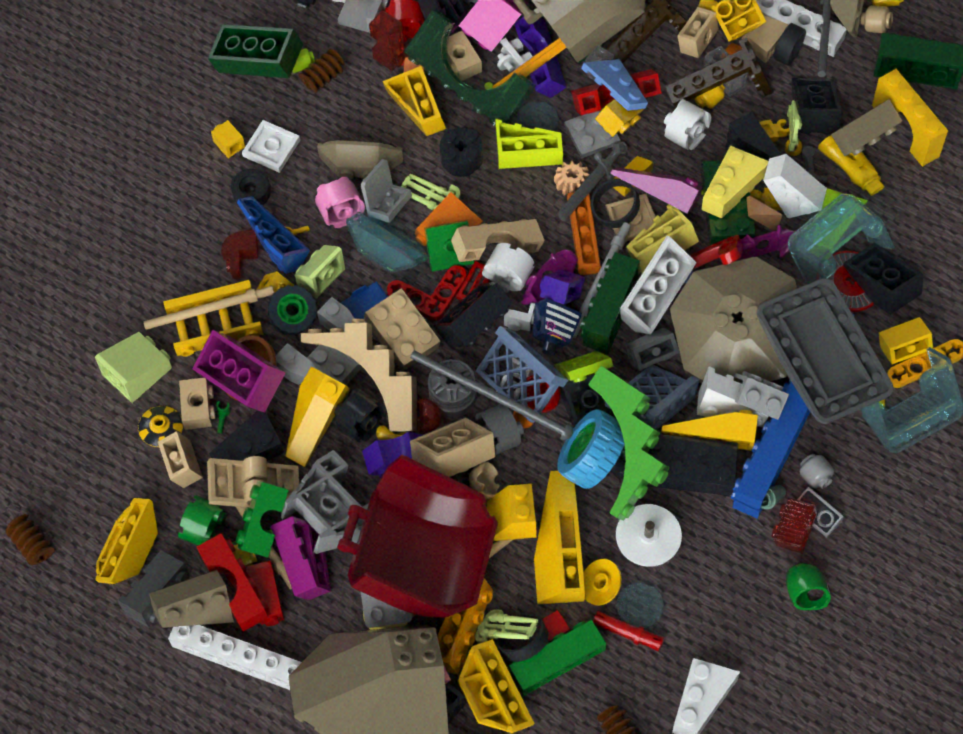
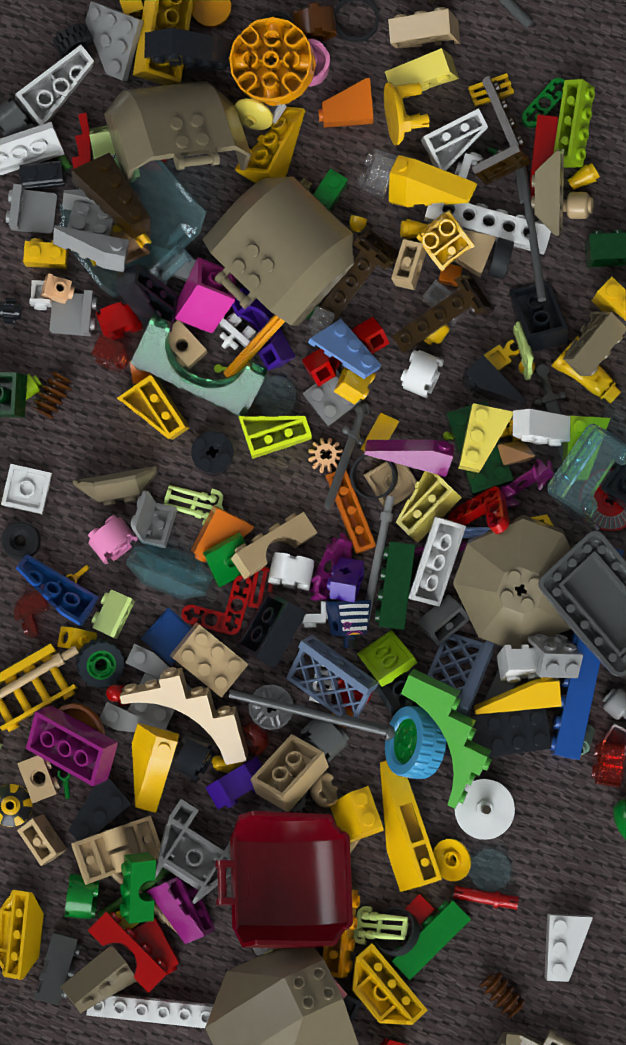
camera: 20 degrees left, 20 degrees up
none -> red plate [106,684,131,707]

